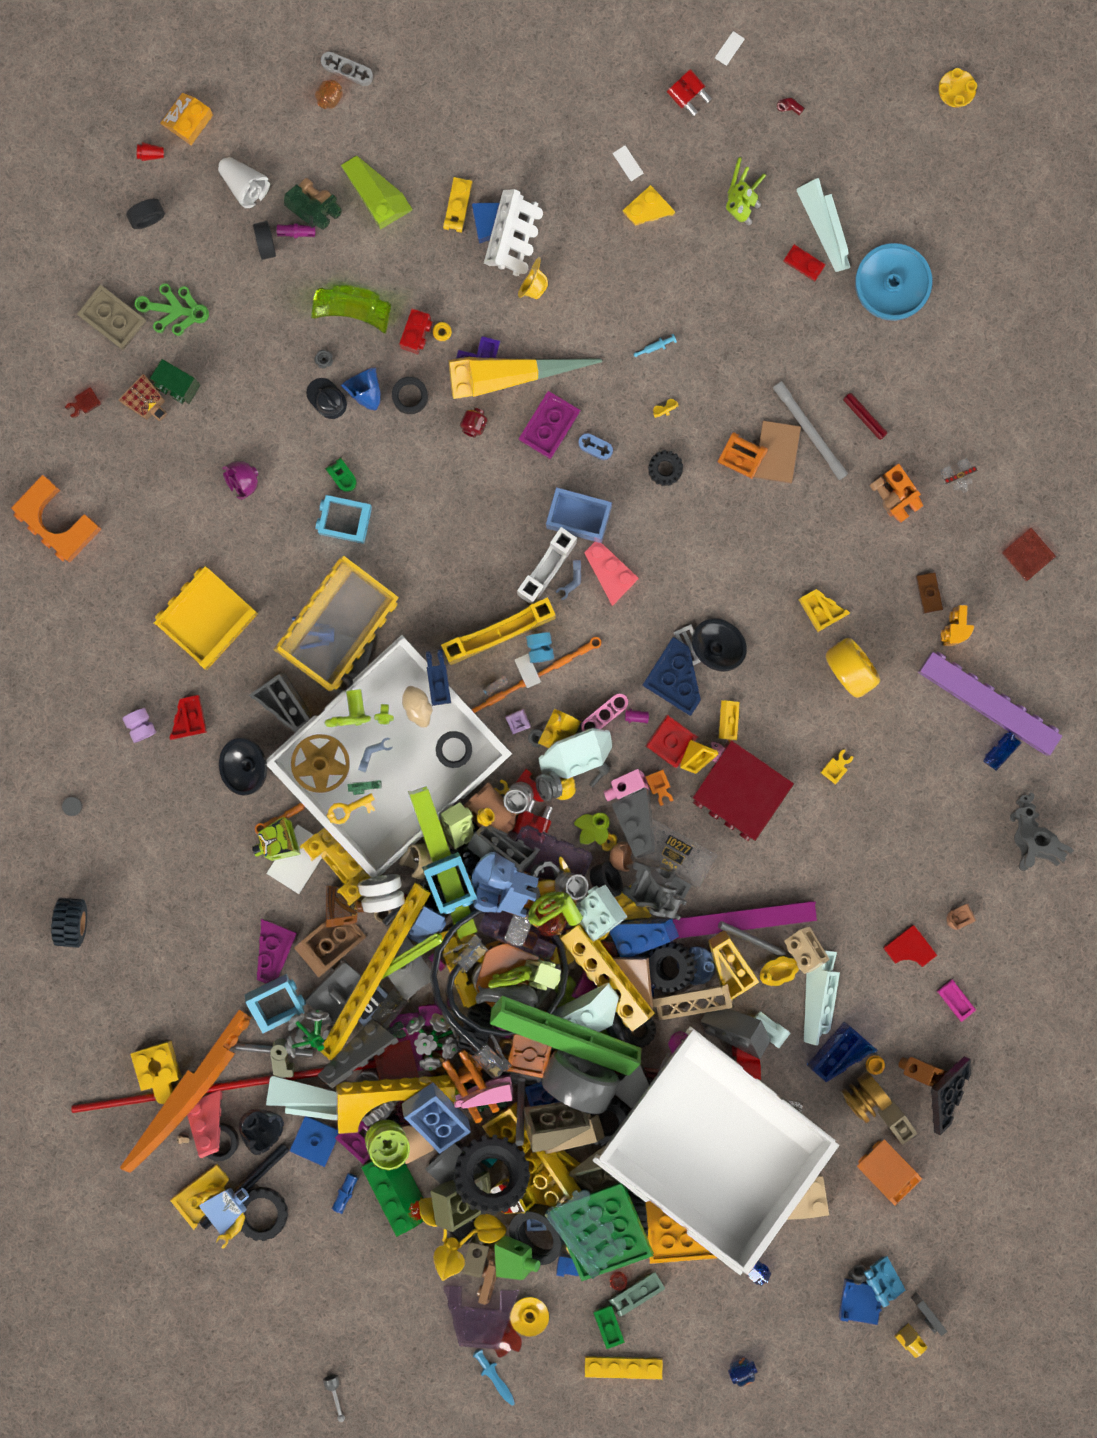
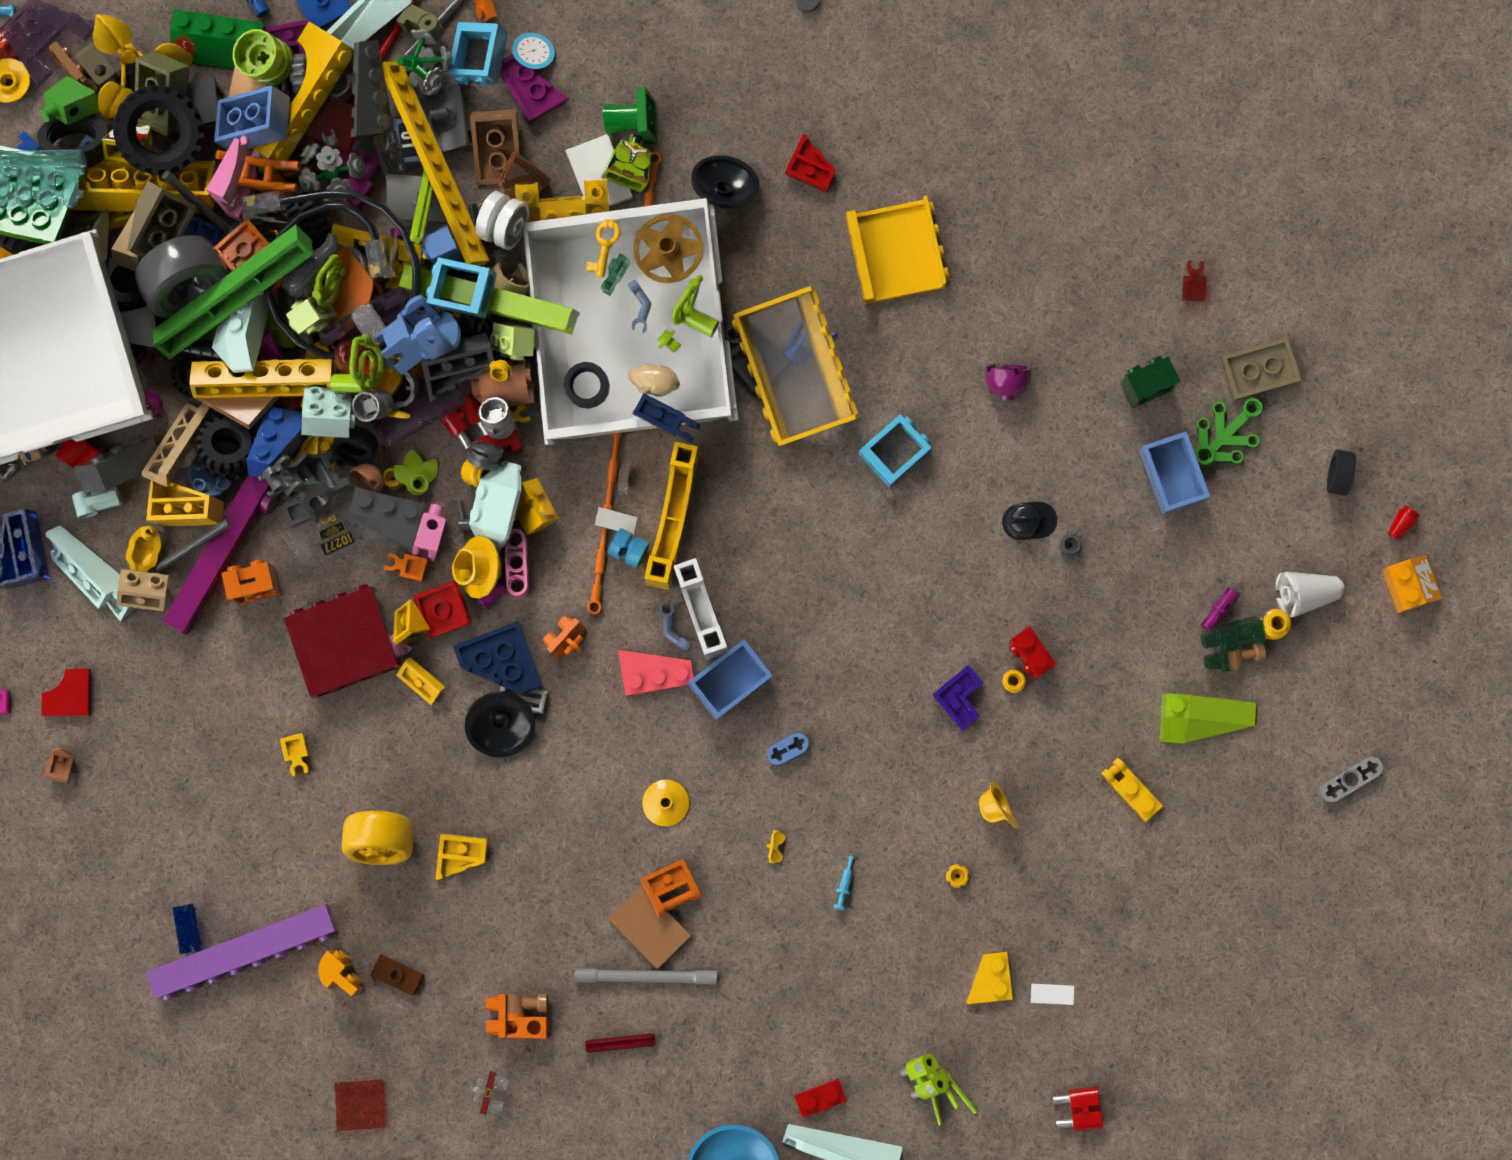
camera: 130 degrees right, 5 degrees down
orange arch [11,475,101,562] -> none
torso [119,374,167,421] -> none
lavender wheel [122,708,156,743] -> none
dark grey wedge [248,673,313,732] -> none
black tyre [253,221,276,260] -> none
clear neon green windscreen [311,285,392,334] -> none
clear orange head [315,80,343,109] -> none
green plate [325,457,357,492] -> none
blue helmet [341,367,381,411] -> none
black tyre [392,377,428,414] -> none
yellow plate [448,357,602,399] -> none
dark red head [460,408,488,438] -> none
blue torso [472,203,500,244] -> none
white fence [484,189,543,276] -> none
lavender tile [505,709,531,734] -> none
magenta plate [518,391,581,460] -> none
dark grey plate [528,728,544,747] -> none
black tyre [648,450,683,486] -> none
dark grey animal [1010,793,1074,871] -> none
none -> orange piece [221,560,282,605]
none -> tile [259,490,279,515]
none -> dark grey hand [321,129,342,158]
none -> yellow helmet [452,536,502,599]
none -> sticker [512,33,555,69]
none -> orange hips [543,615,587,660]
none -> green plant [603,86,657,144]
none -> yellow dish [642,780,689,827]
none -> yellow plate [946,864,969,888]
none -> medium blue piece [1139,431,1210,516]
none -> yellow head [1258,609,1291,640]

